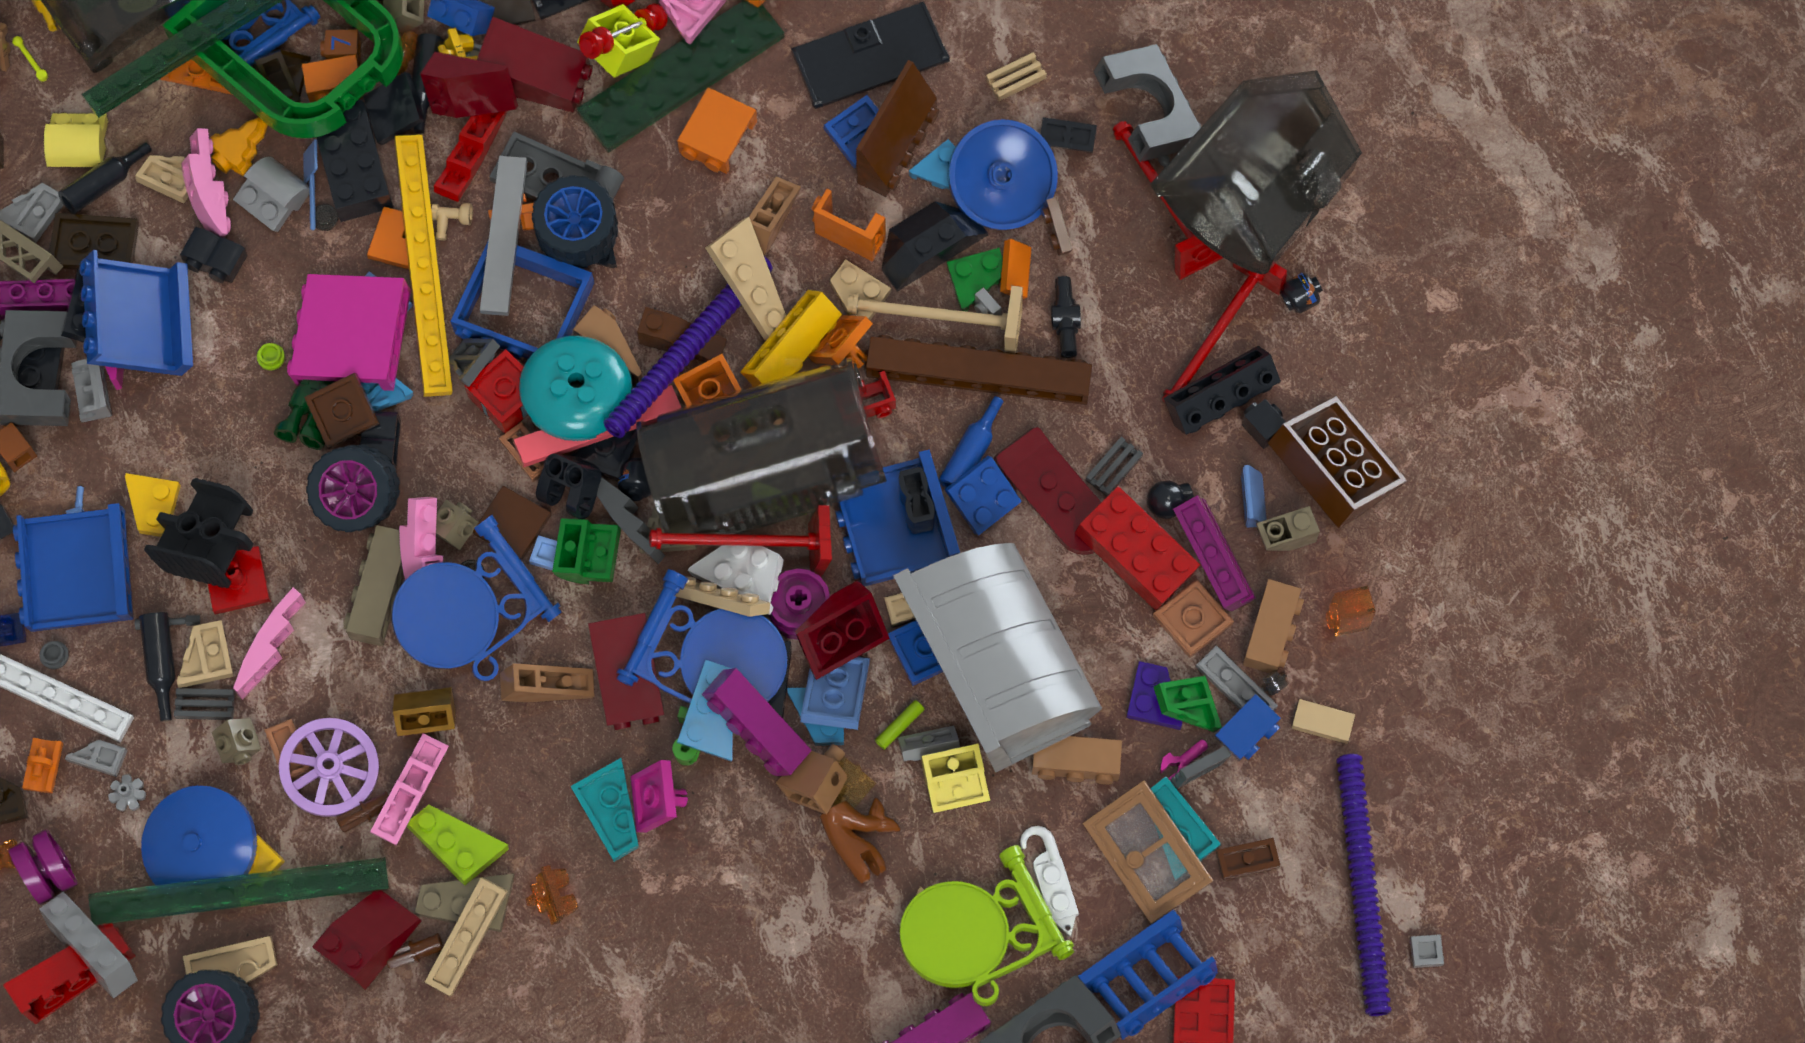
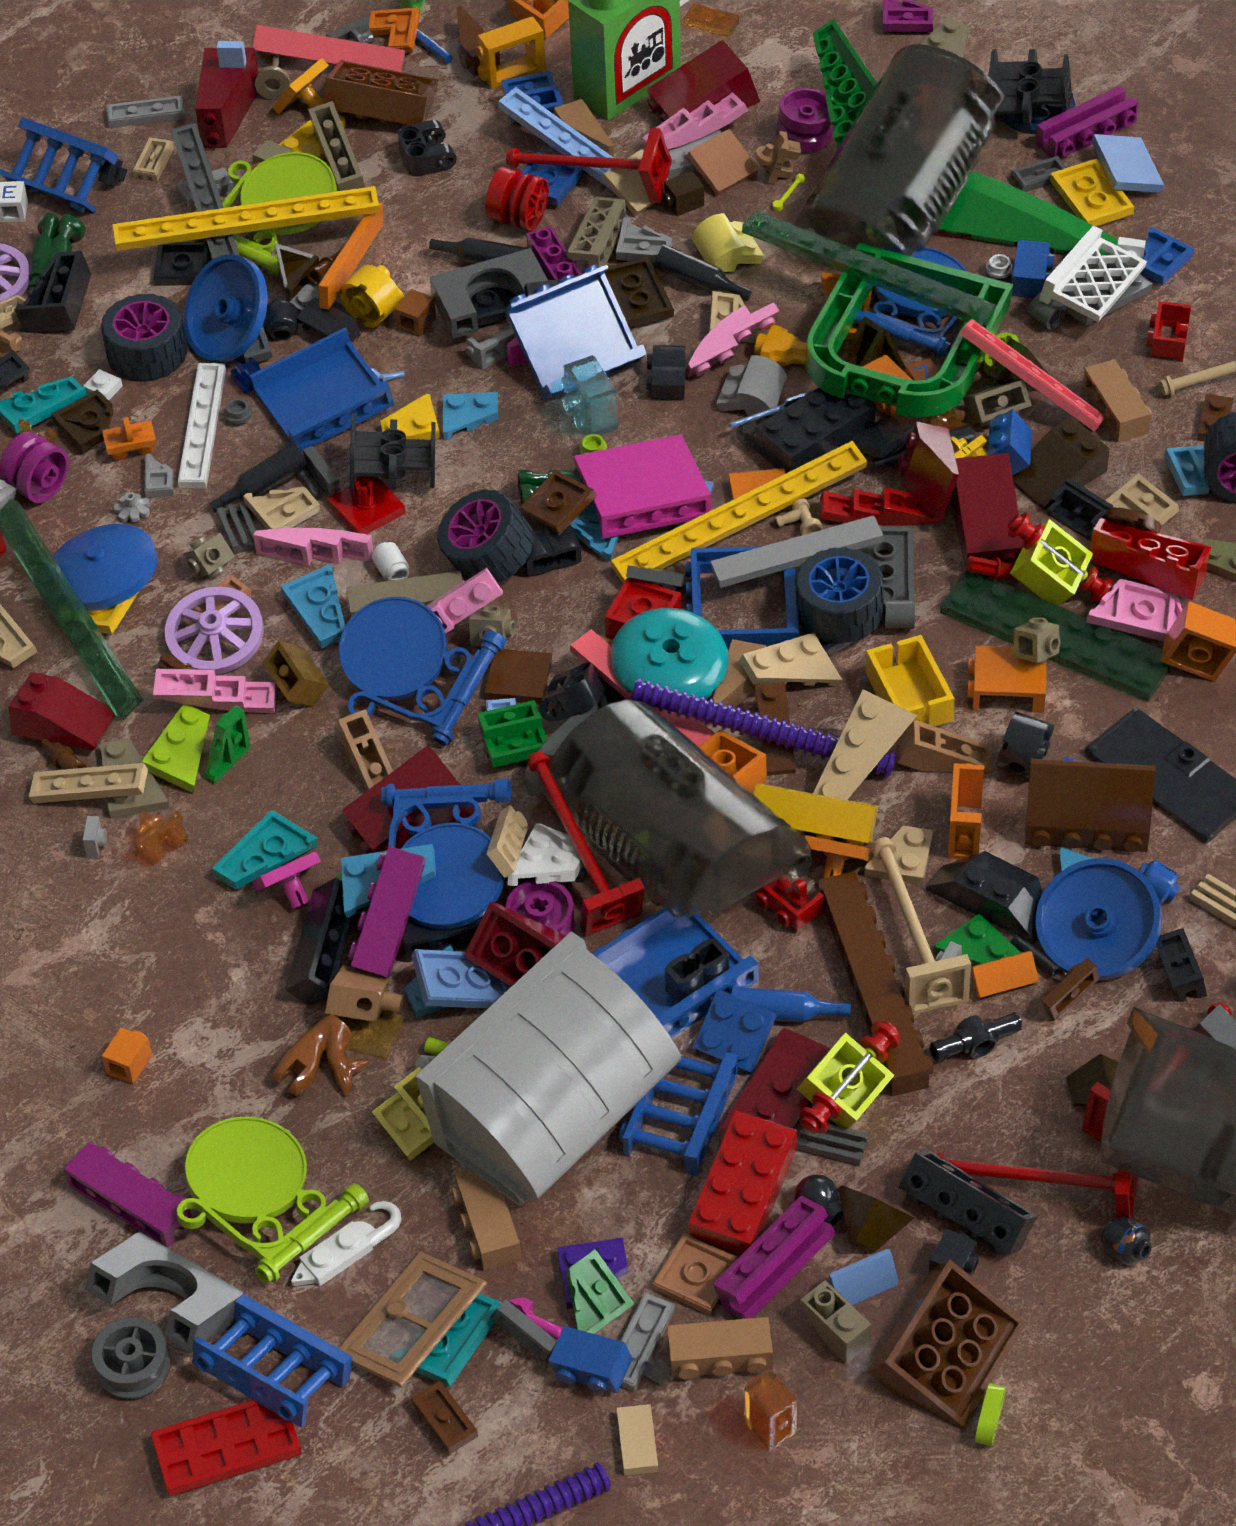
camera: 70 degrees right, 20 degrees down
none -> light grey plate [83,816,107,859]
none -> orange brick [102,1027,152,1084]
none -> green wing [205,705,251,784]
none -> dark azure wing [281,564,345,649]
none -> black brick [285,878,353,1005]
none -> dark grey tile [303,445,340,498]
none -> white brick [372,542,409,581]
none -> dark azure wing [443,392,498,440]
none -> clear light blue brick [561,355,618,436]
none -> blue fence [619,1052,738,1176]
none -> tan wing [739,633,842,686]
none -> neon yellow brick [797,1022,900,1134]
none -> dark brown slope [837,1185,914,1254]
none -> yellow piece [865,635,955,726]
none -> red axle [966,556,1019,583]
none -> lime beam [975,1383,1006,1447]
none -> black brick [996,711,1055,779]
none -> black piece [1003,930,1066,983]
none -> dark tan brick [1014,618,1060,663]
none -> dark brown slope [1066,1054,1137,1107]
none -> blue head [1139,860,1180,905]

